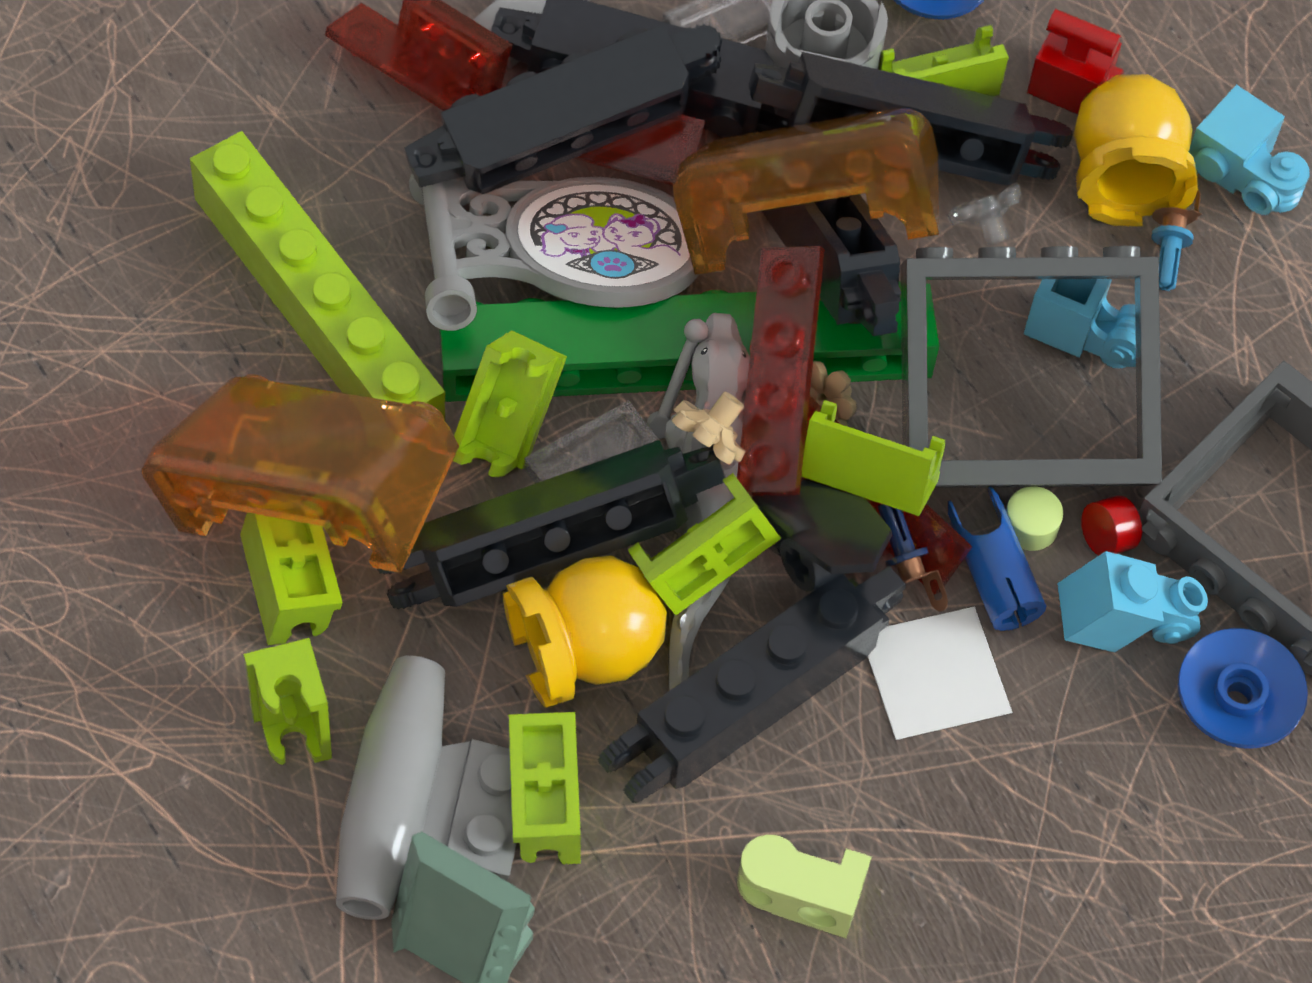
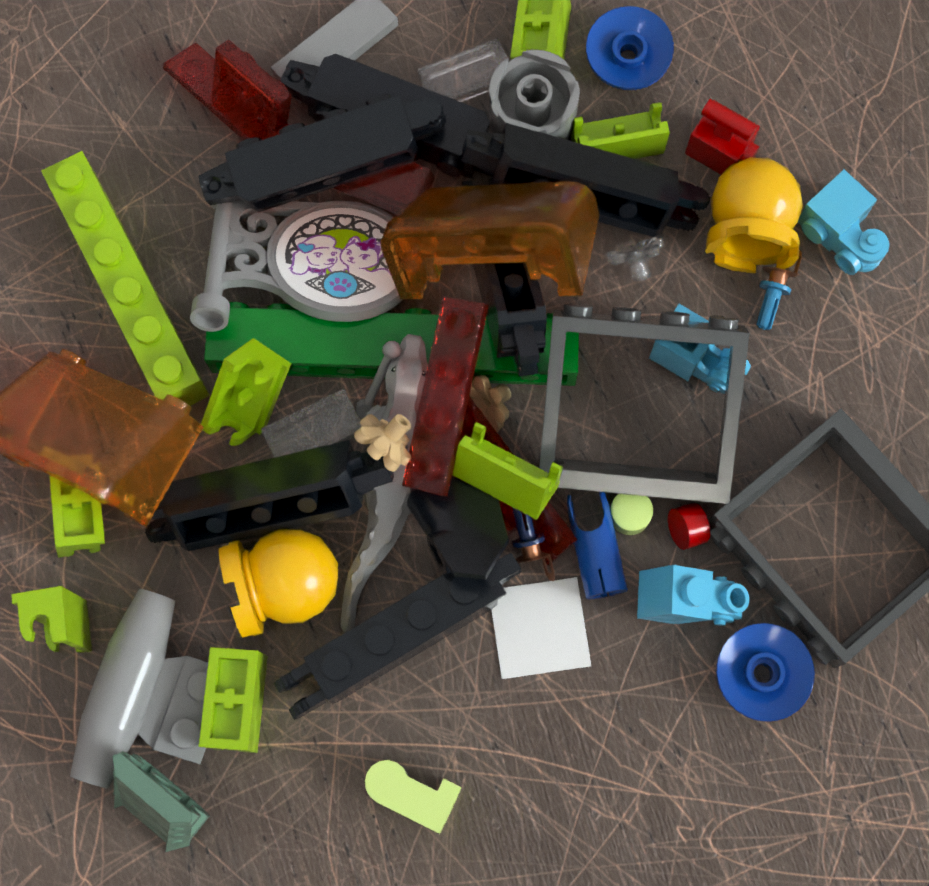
camera: 15 degrees right, 15 degrees up
lime hinge [628,473,781,615] -> none

